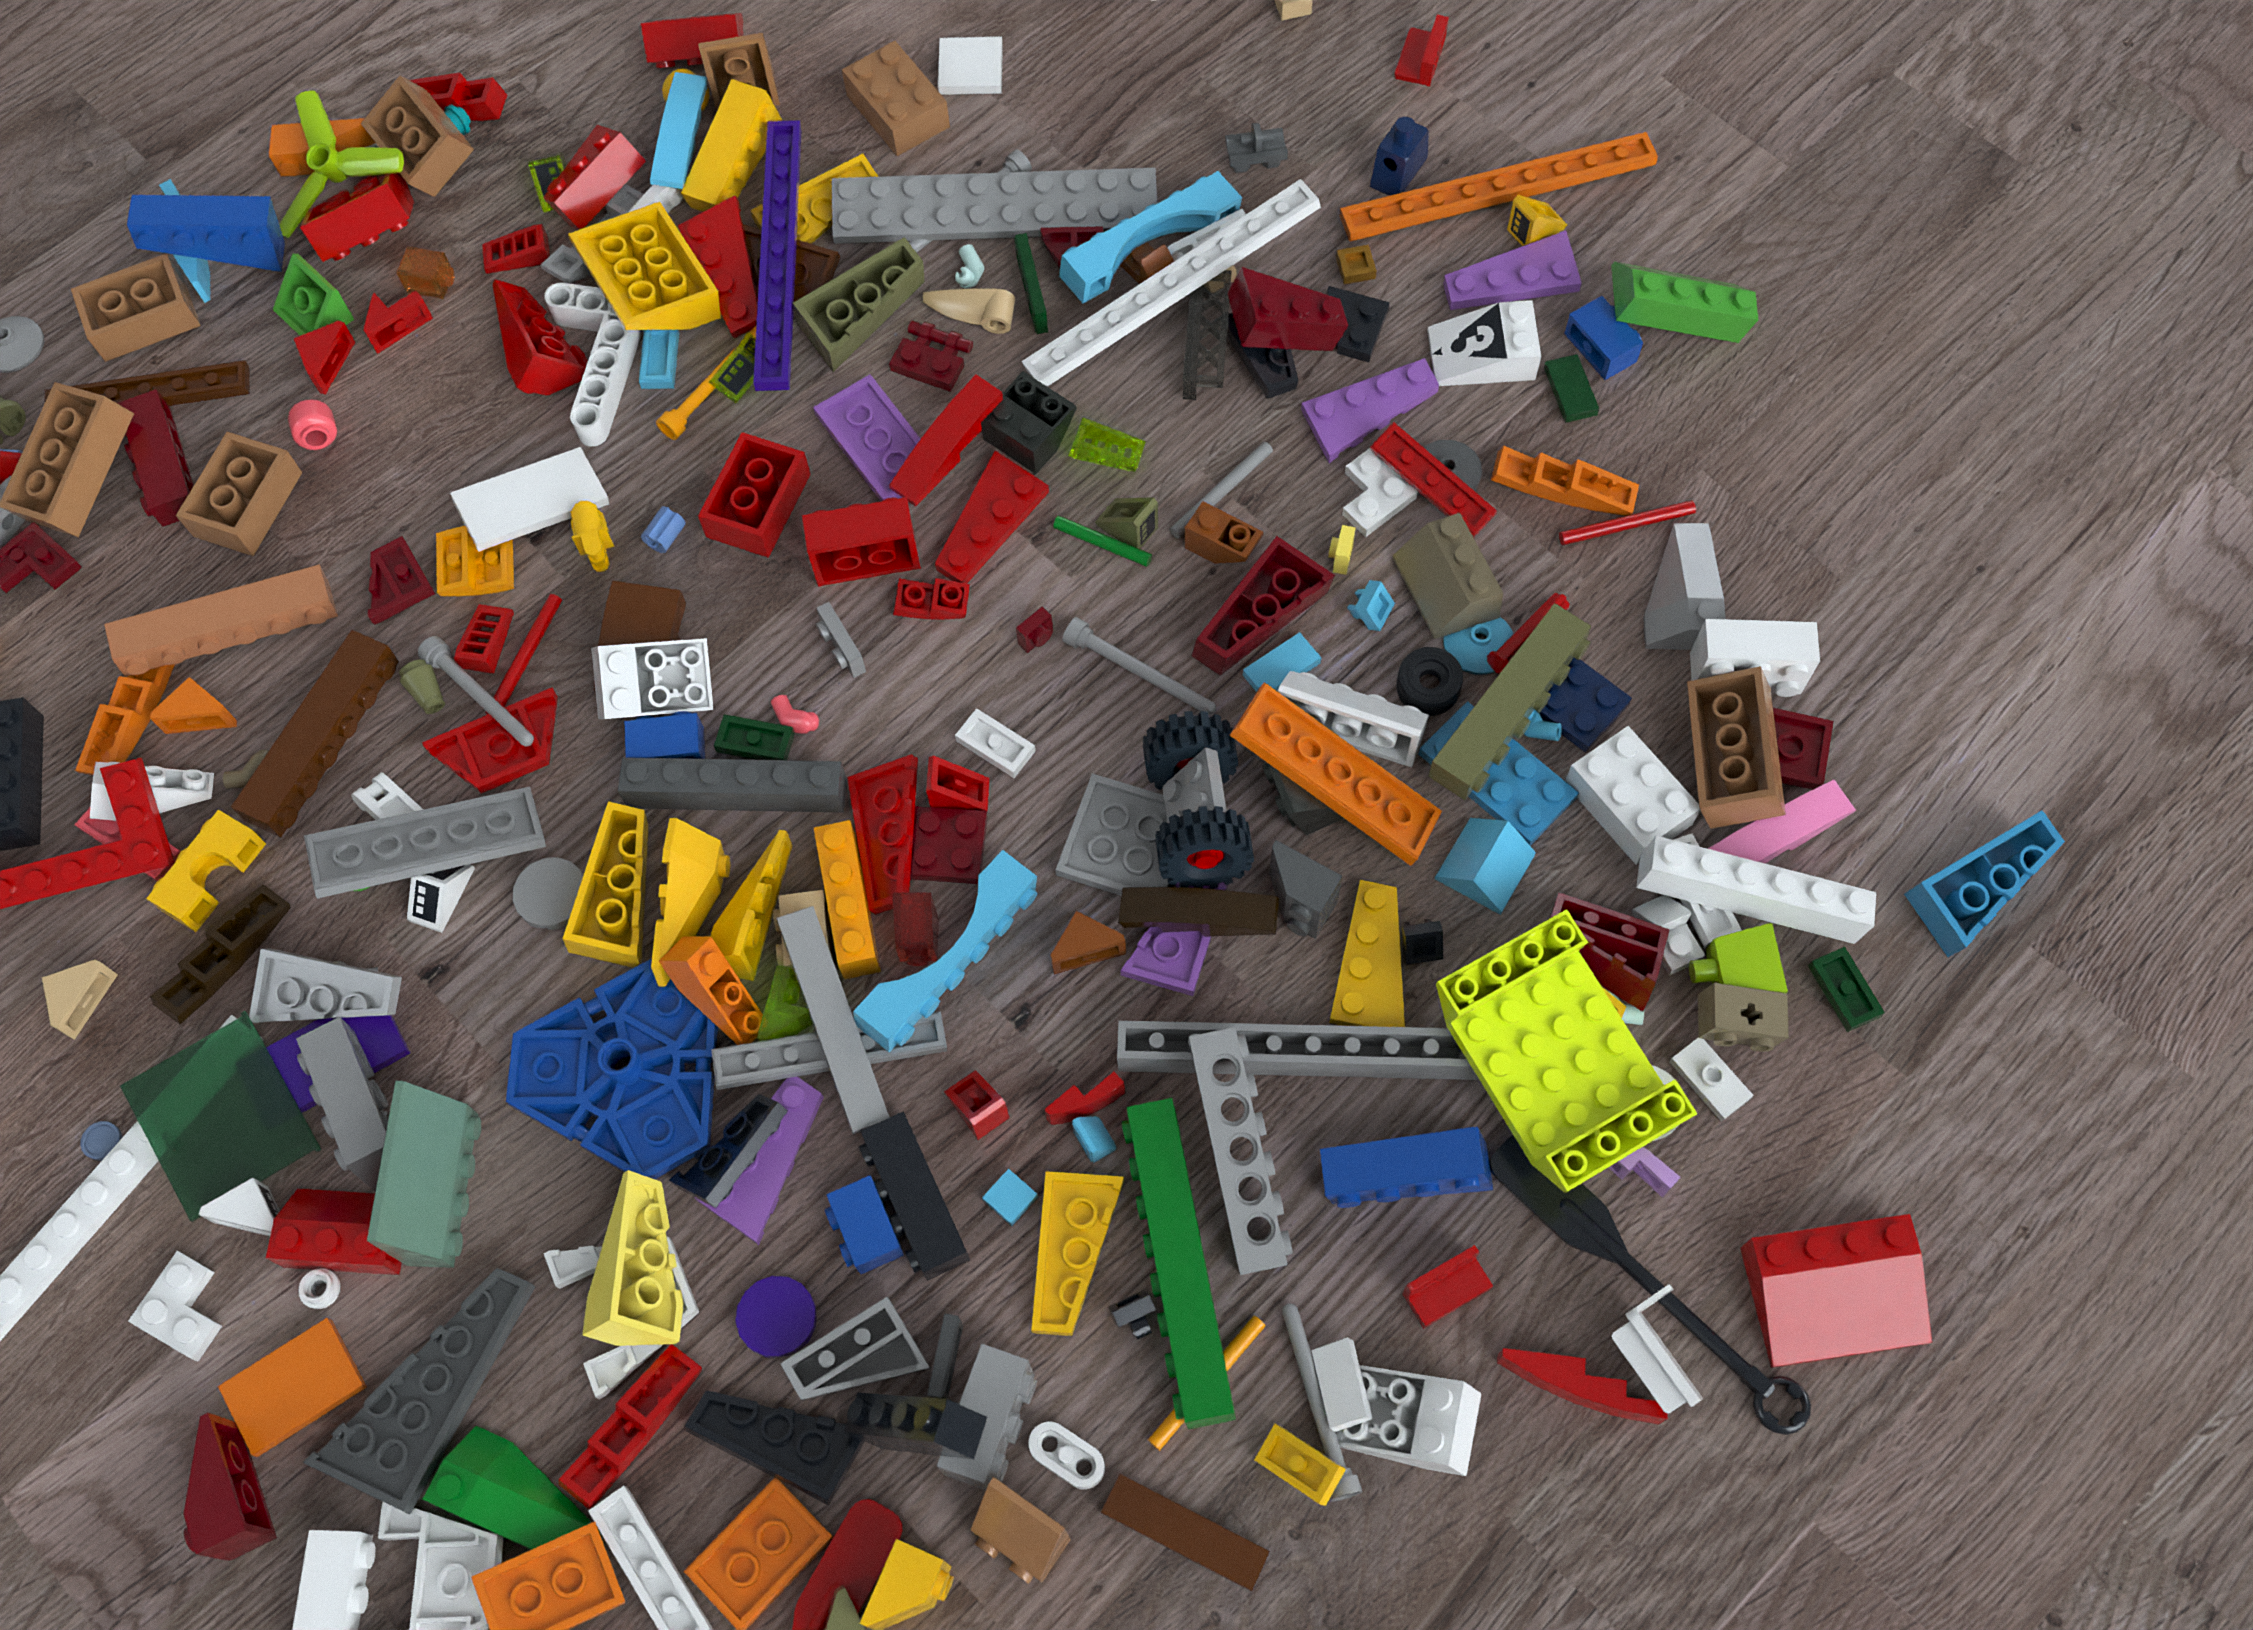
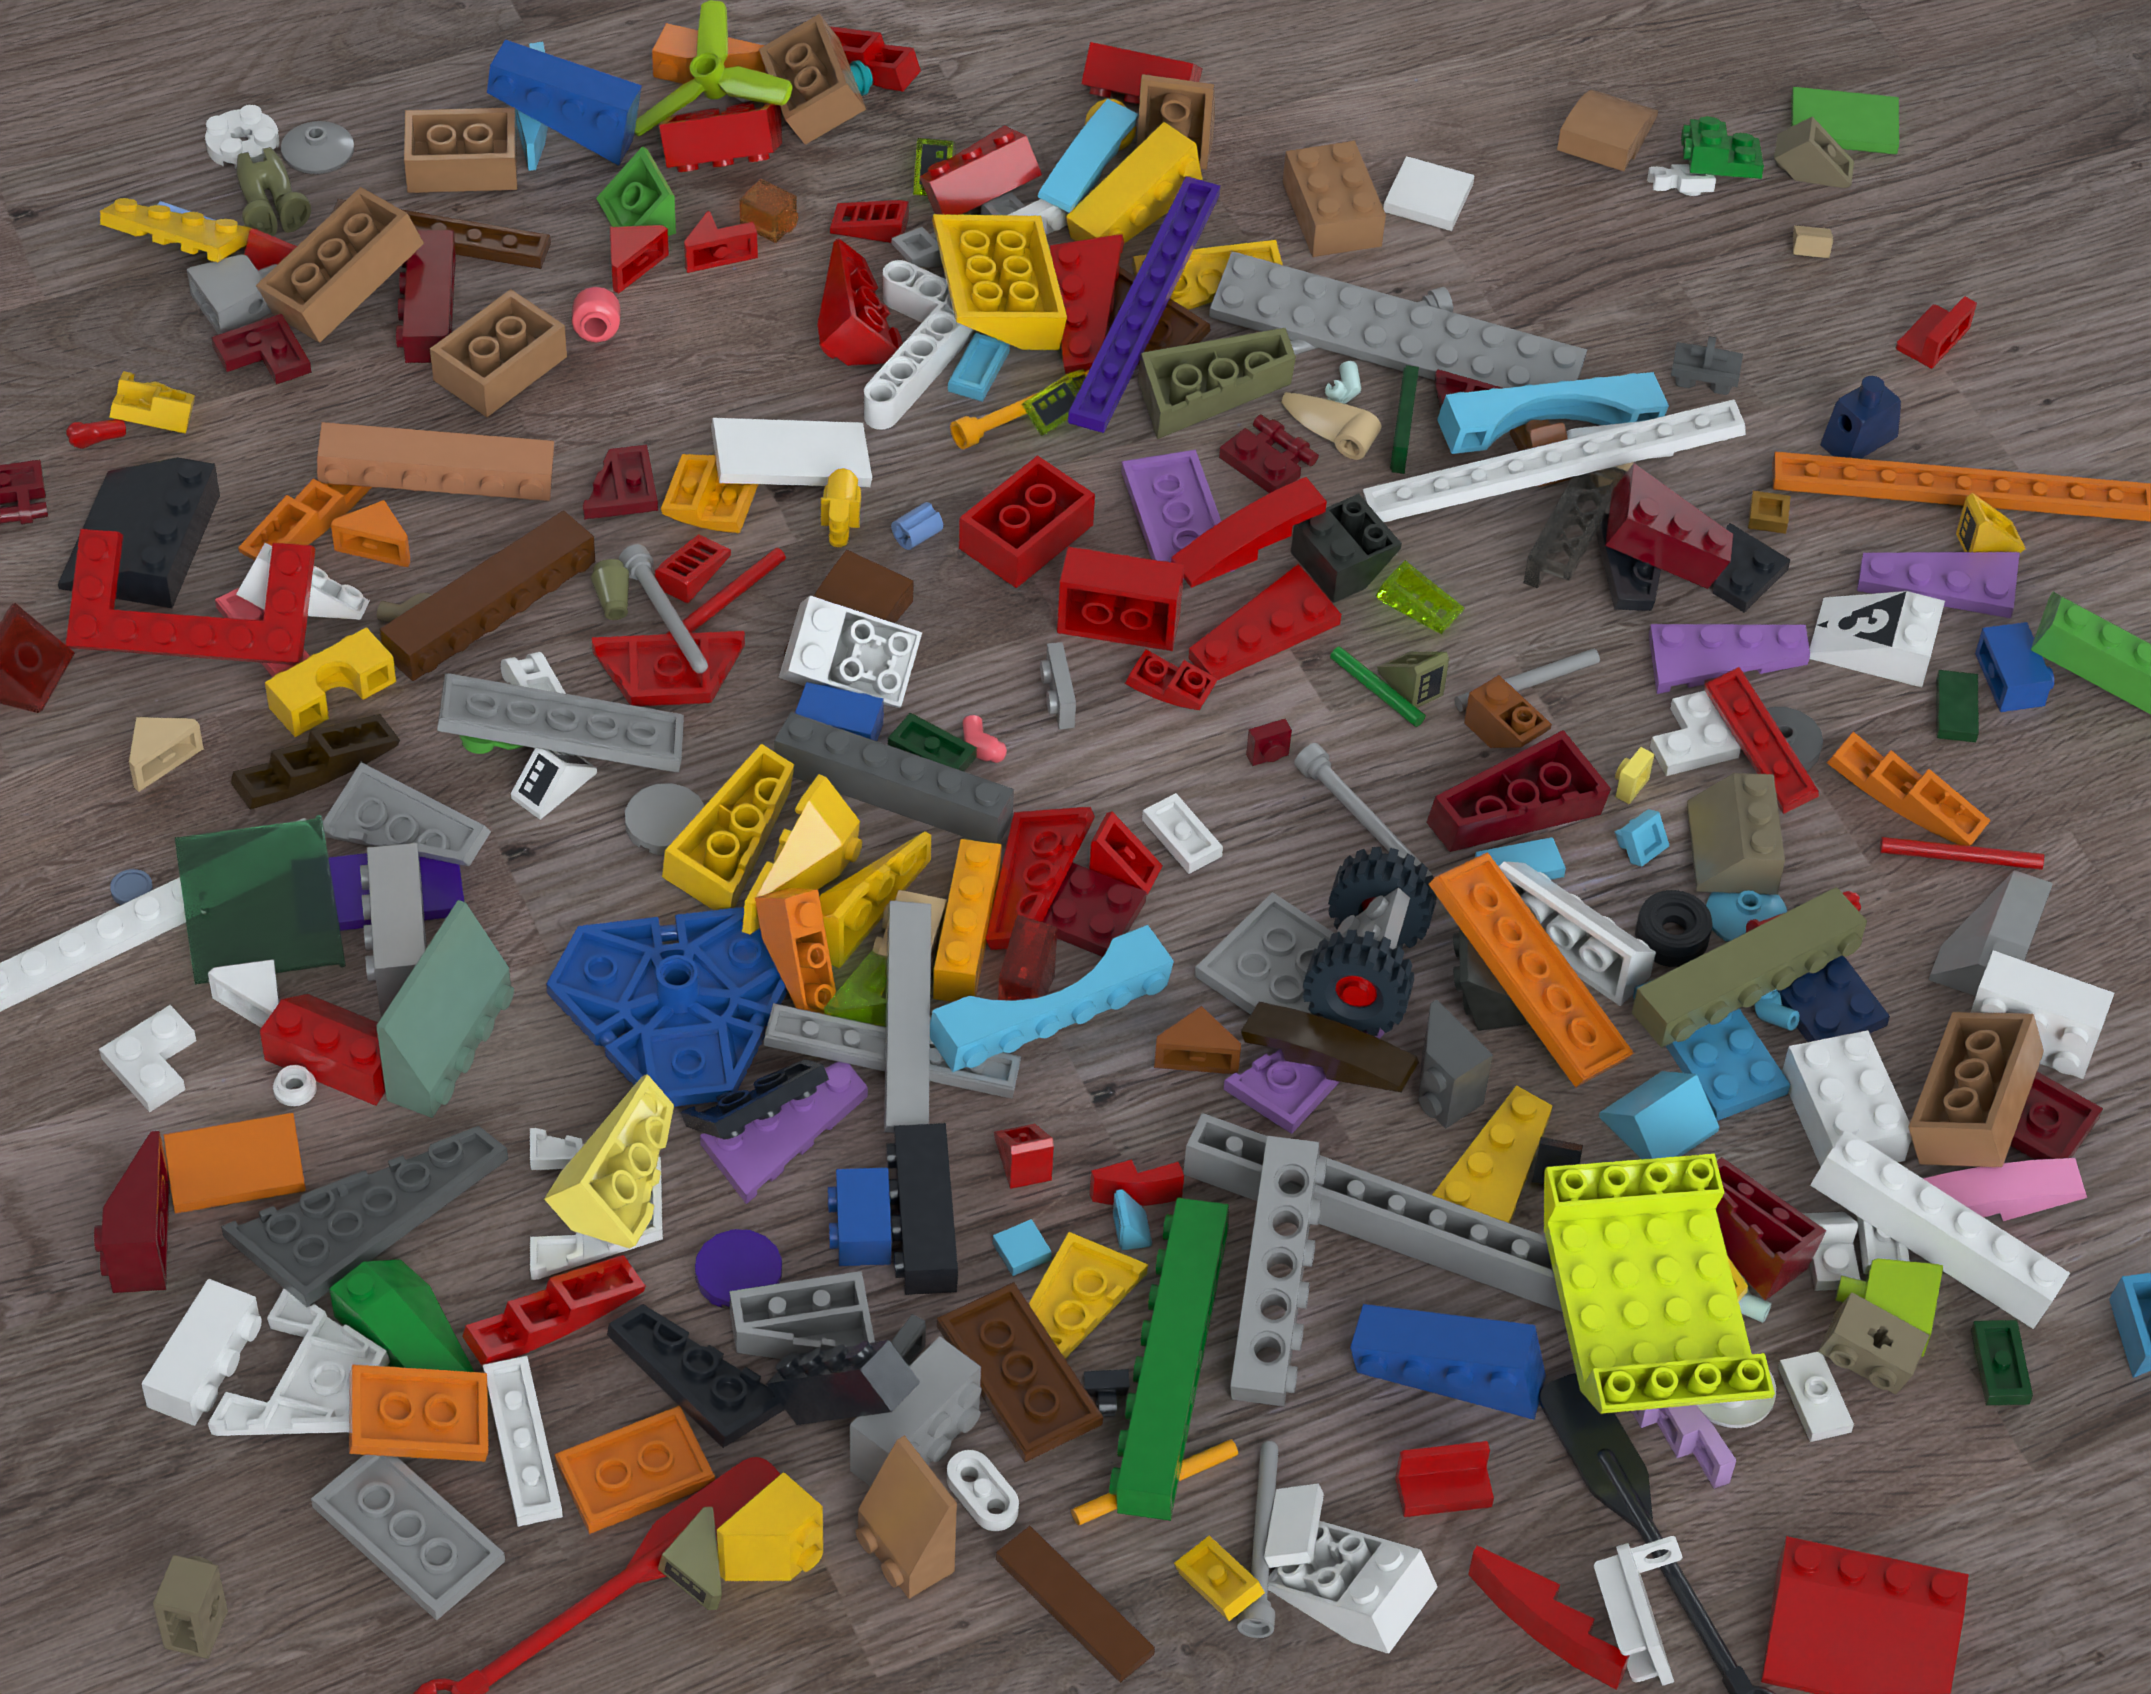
camera: 15 degrees right, 15 degrees down
none -> reddish brown tile [937,1282,1103,1463]

